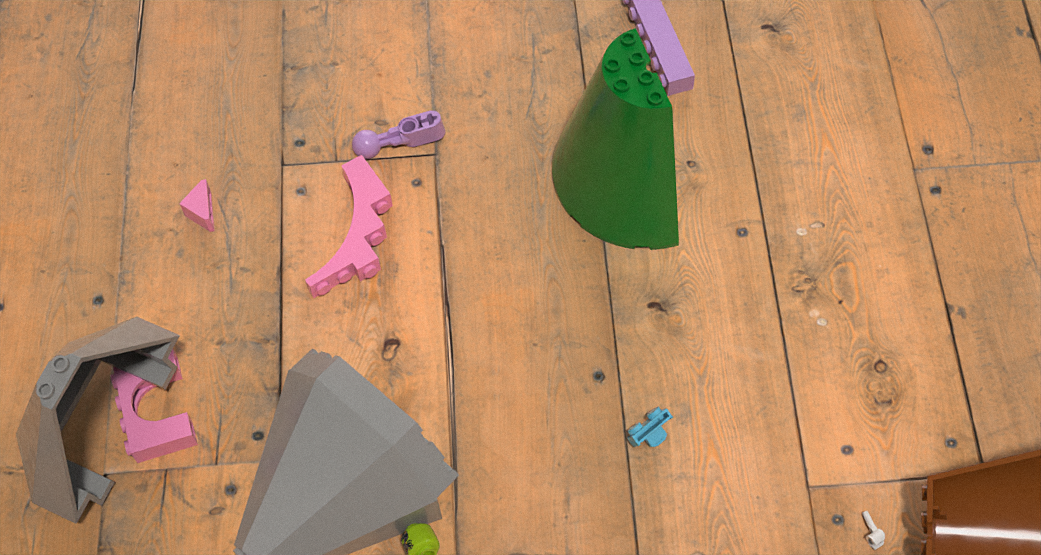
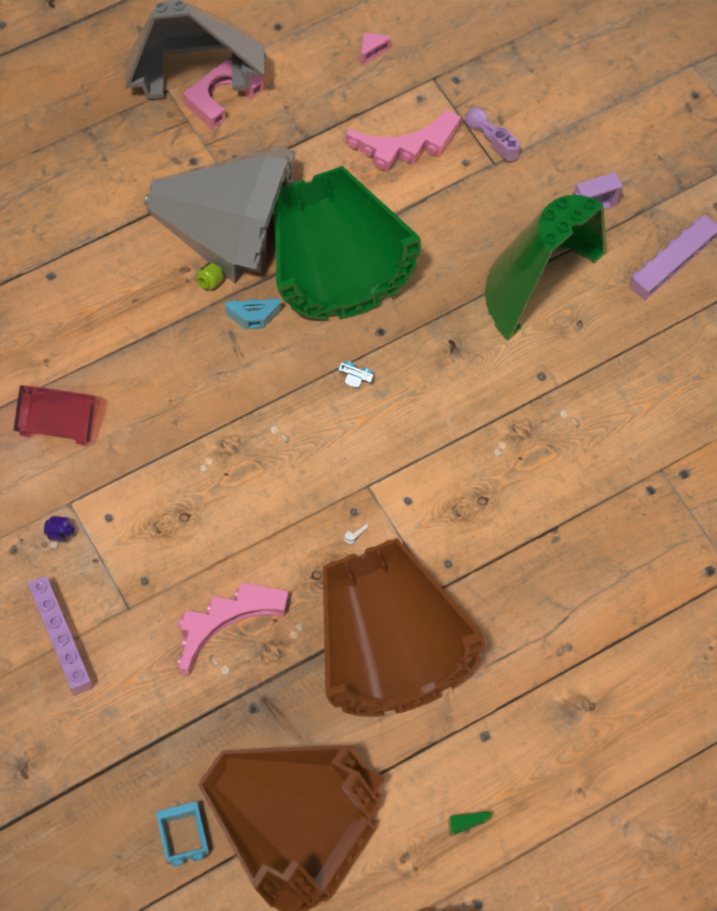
camera: 55 degrees right, 5 degrees up
none -> medium azure slope [225,298,281,330]
none -> green cone [275,166,421,320]
none -> lavender window [573,172,623,210]

